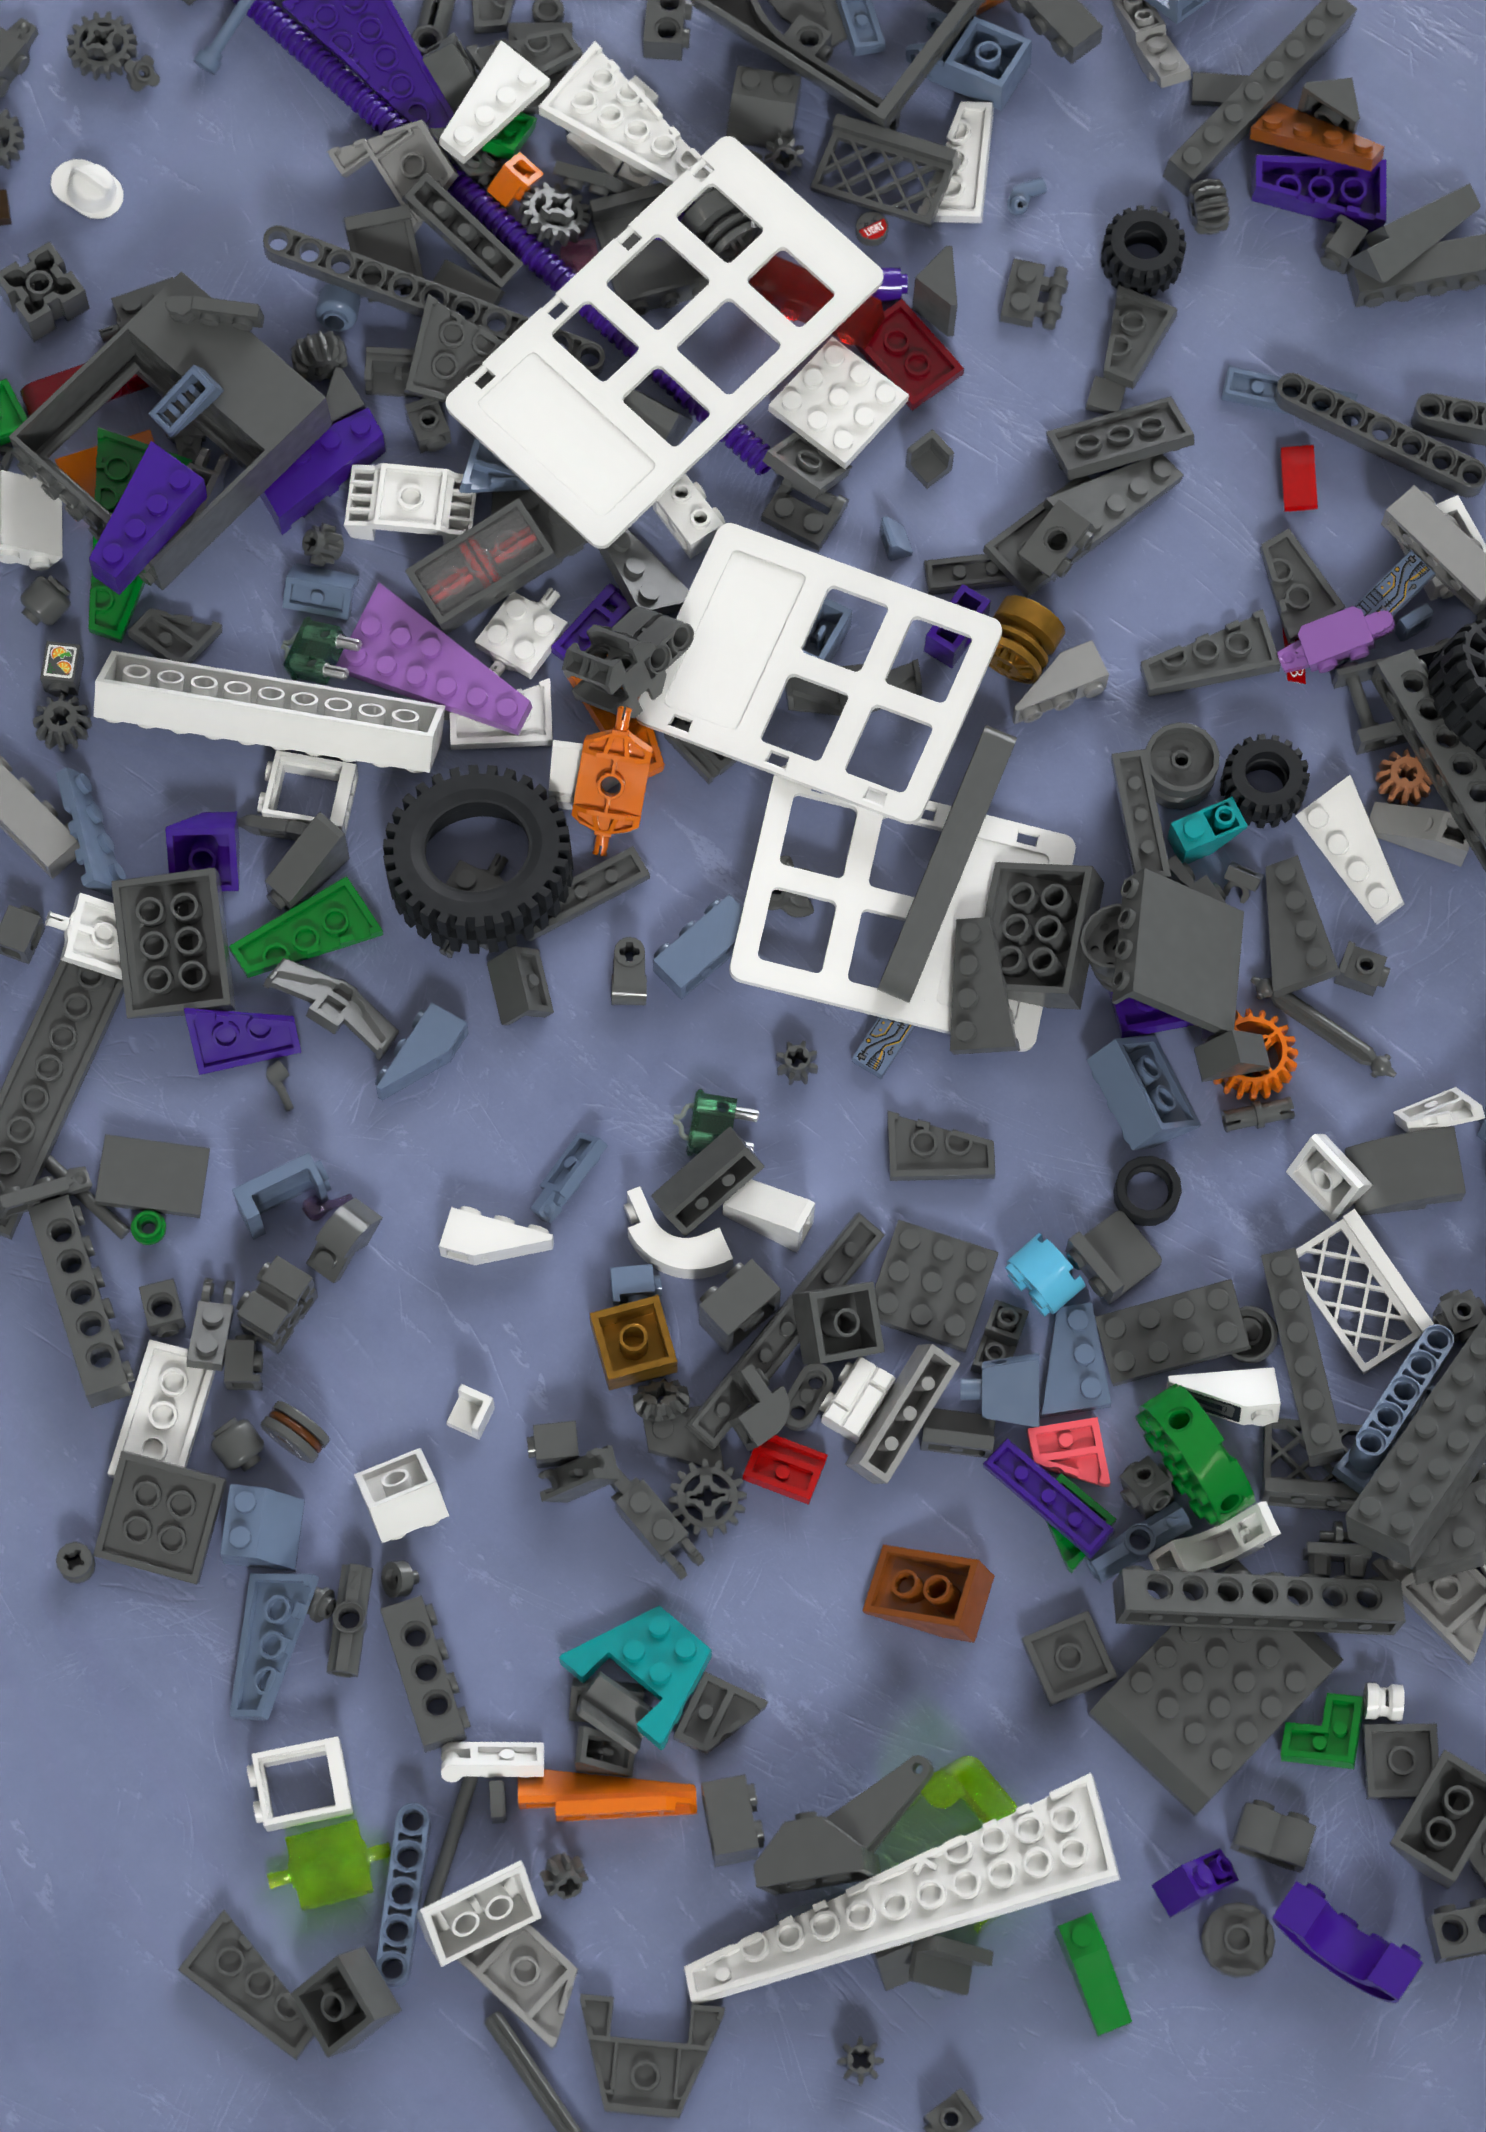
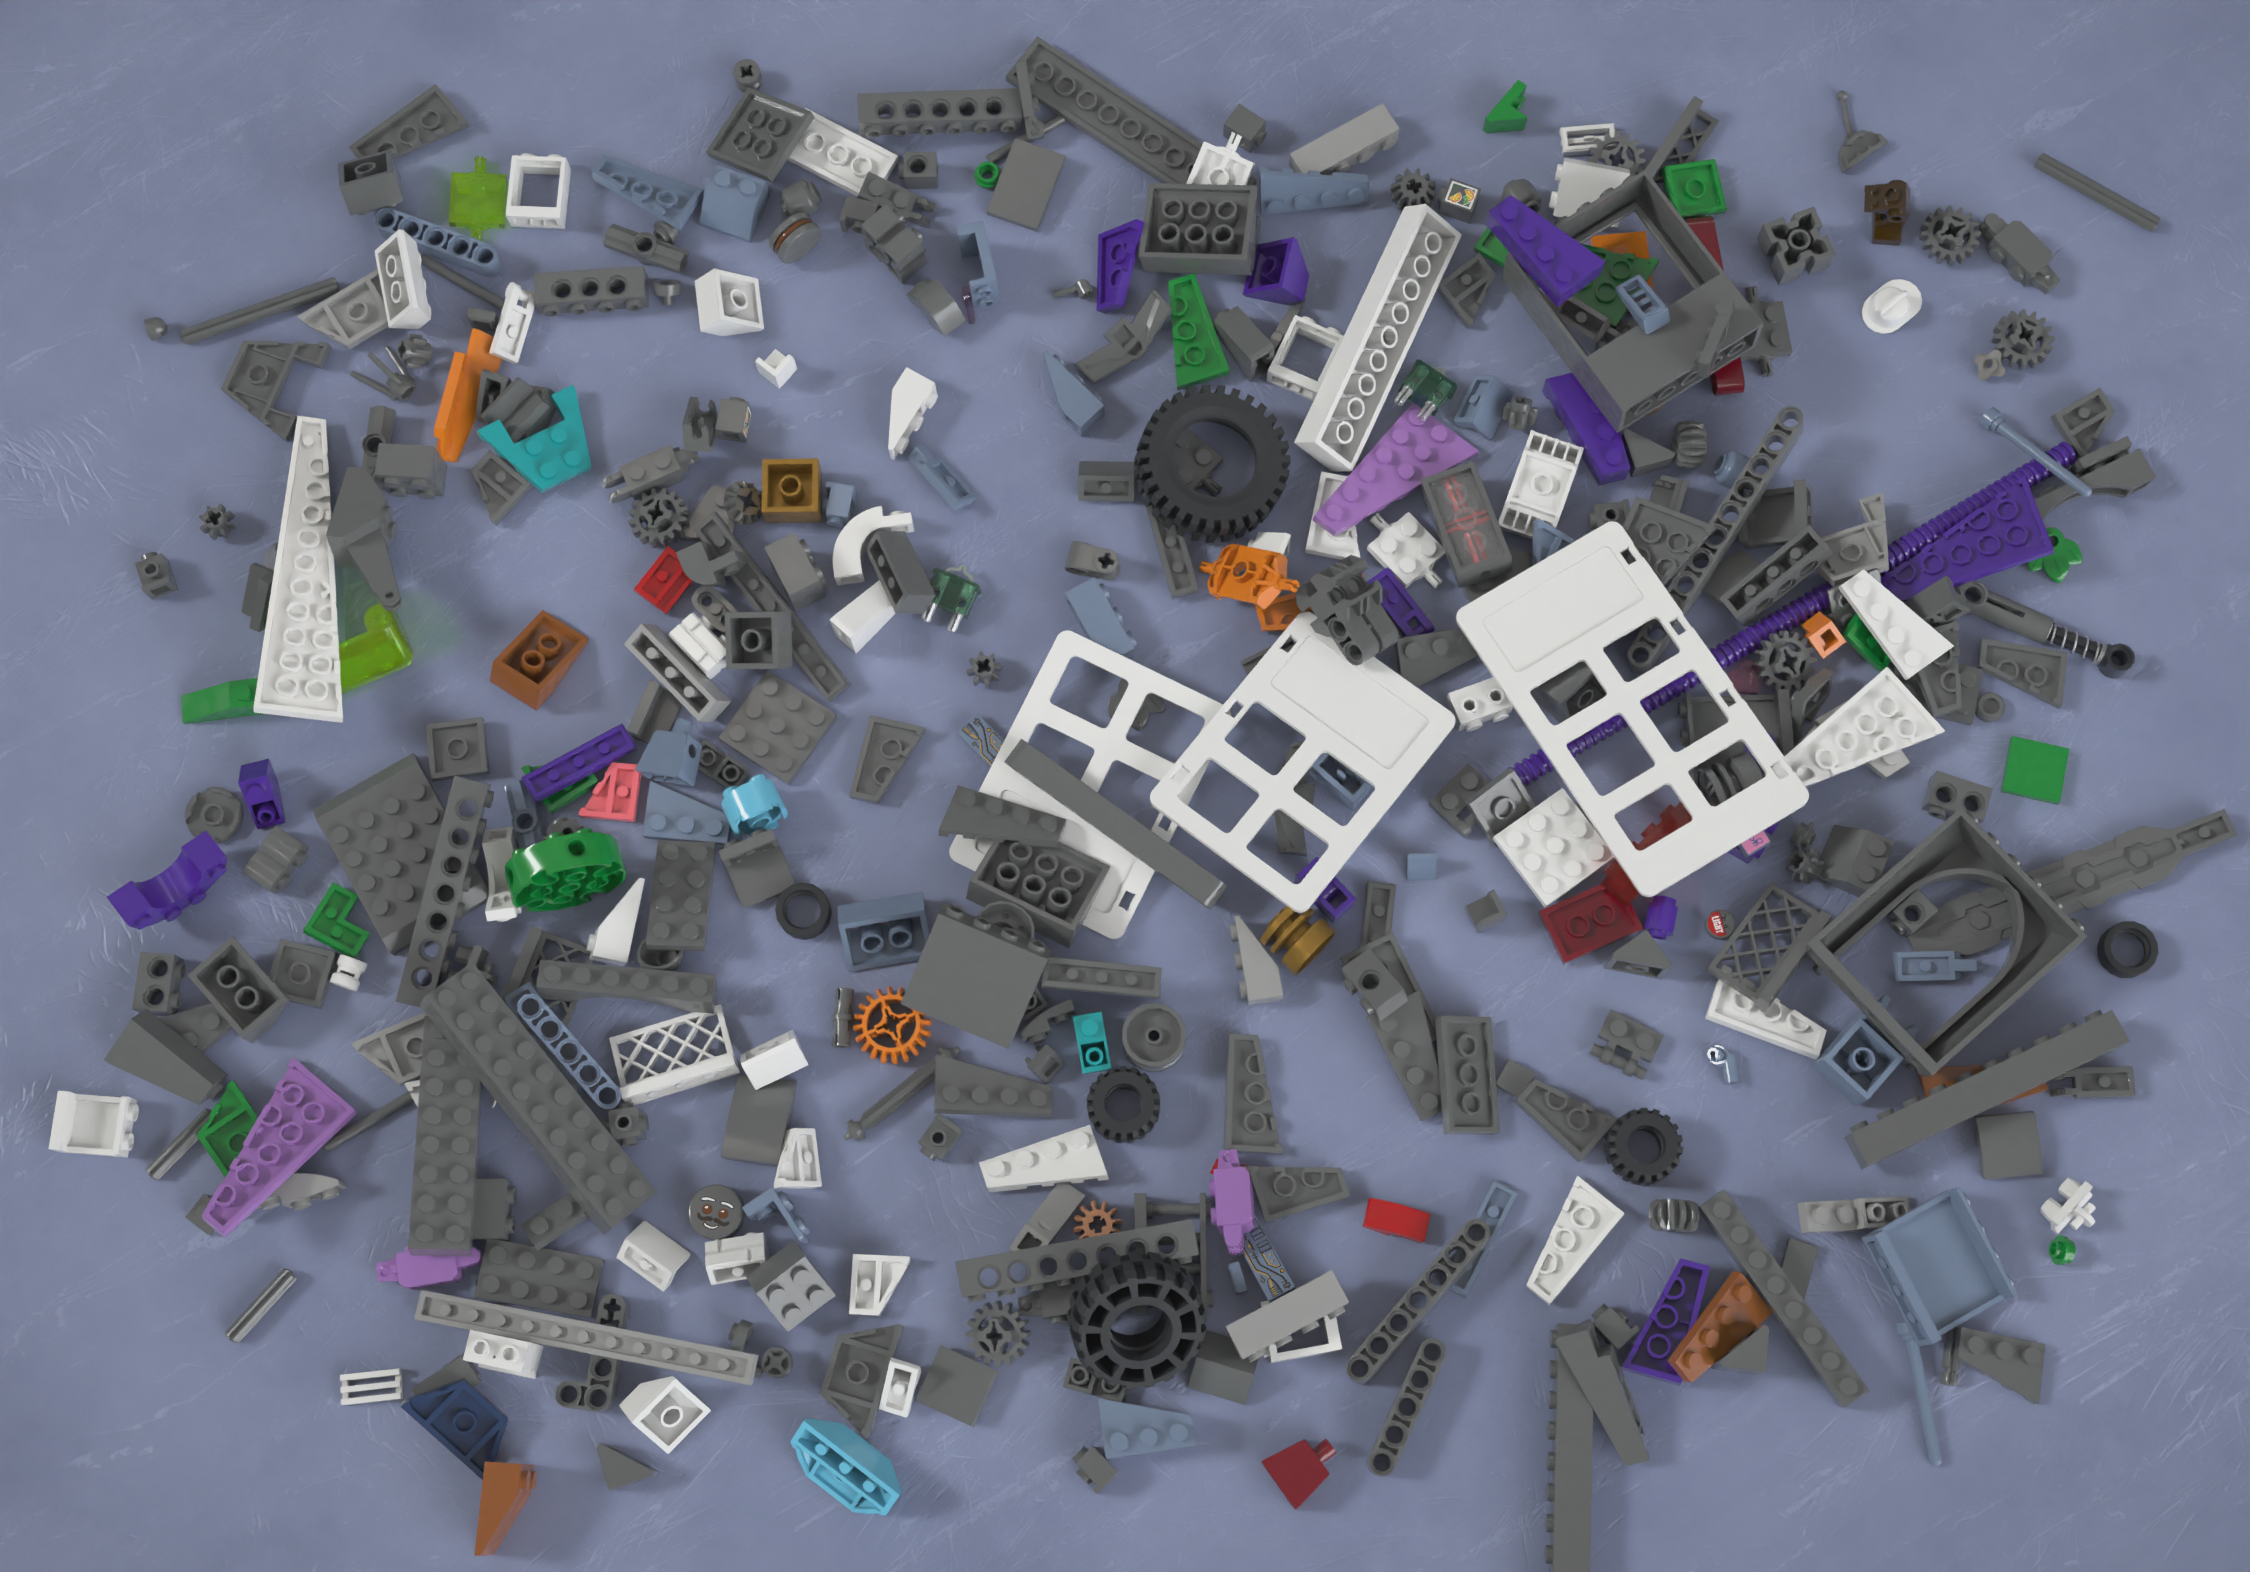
camera: 110 degrees right, 5 degrees up
dark grey slope [1194,1030,1270,1082] -> none
none -> dark grey plant [350,346,416,401]
none -> dark grey piece [362,405,396,491]
none -> white wing [1526,1176,1624,1306]

